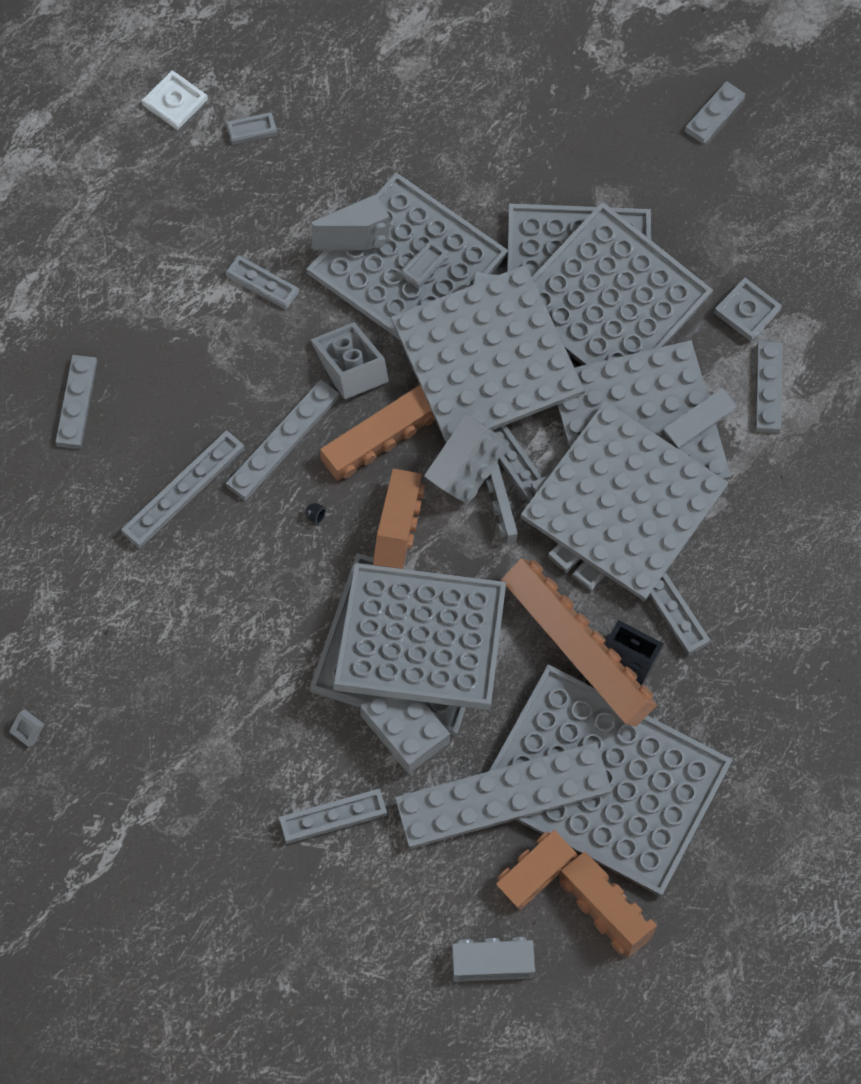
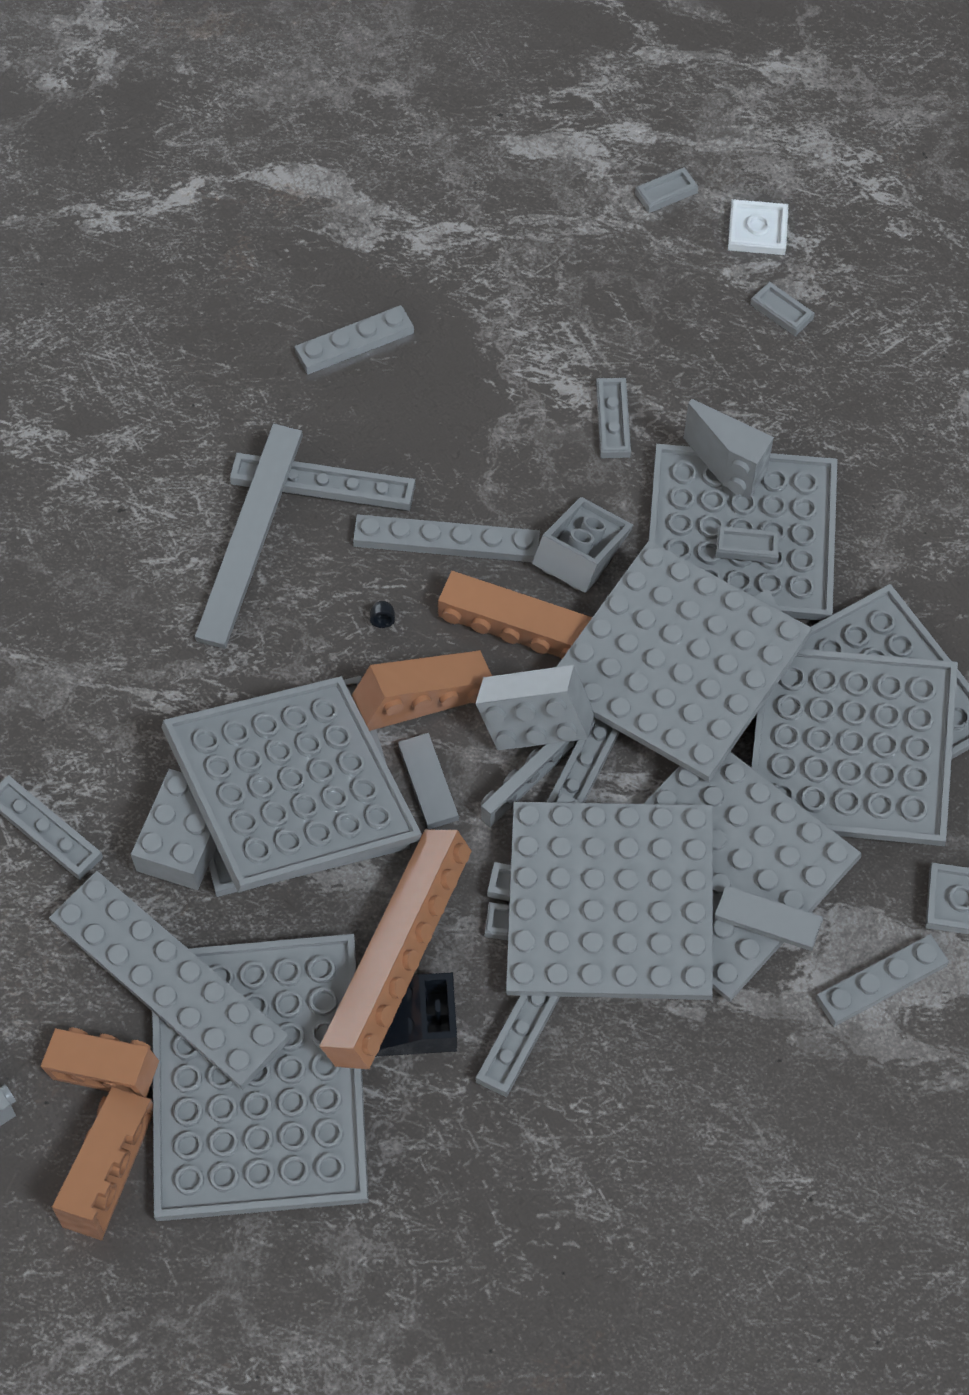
camera: 60 degrees right, 5 degrees down
none -> light grey tile [195,423,303,649]
none -> light grey tile [398,733,459,830]
none -> light grey tile [635,167,698,213]

